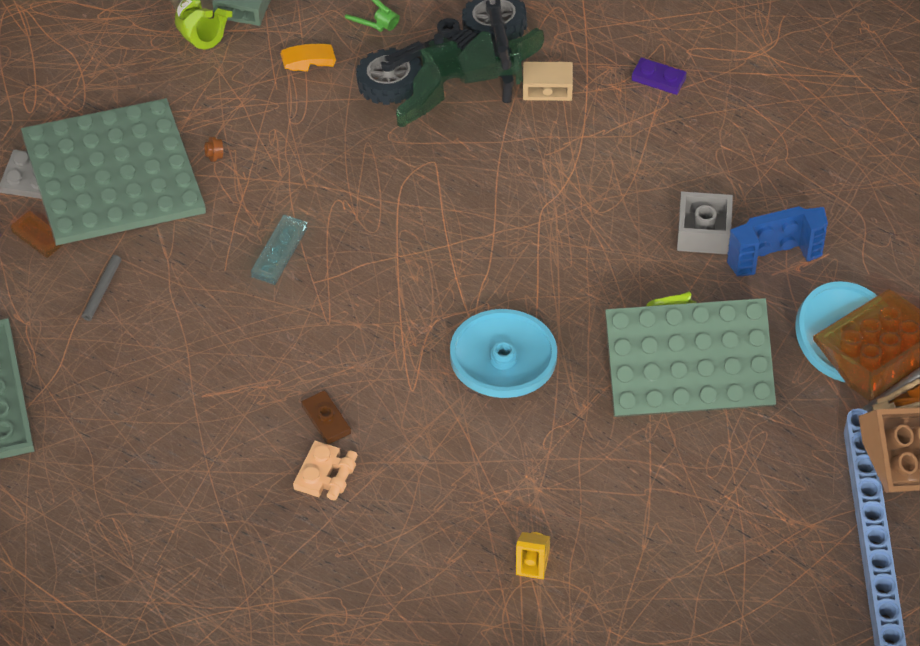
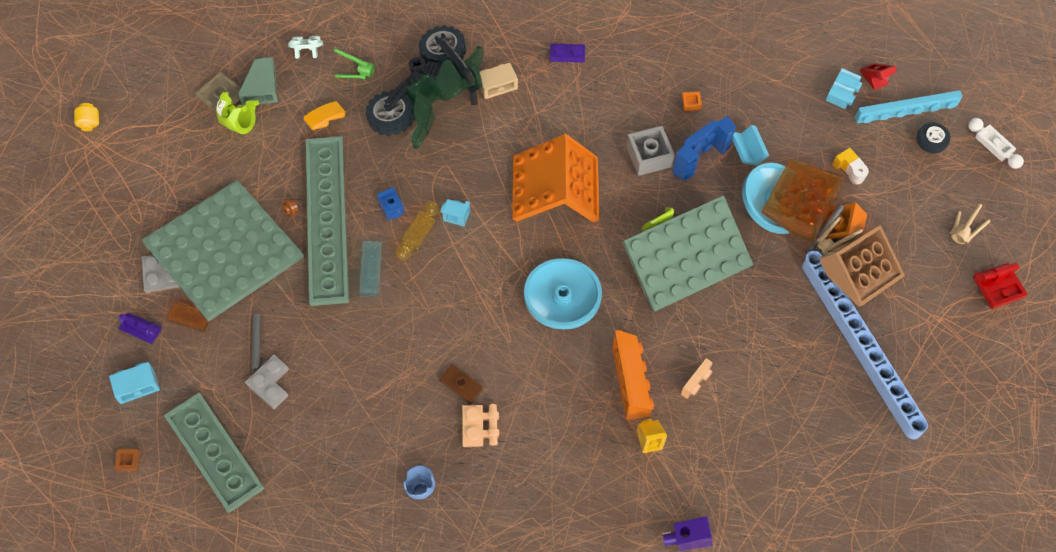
camera: 25 degrees left, 10 degrees up
none -> light grey plate [245,355,289,410]
none -> sand green plate [306,136,349,306]
none -> blue brick [377,187,405,220]
none -> clear yellow plate [396,201,440,260]
none -> medium blue hair [403,465,436,499]
none -> medium azure brick [440,199,470,226]
none -> orange bracket [512,133,599,223]
none -> orange slope [612,330,654,420]
none -> orange plate [681,91,702,111]
none -> light nougat plate [681,358,712,399]
none -> medium azure panel [732,125,769,166]

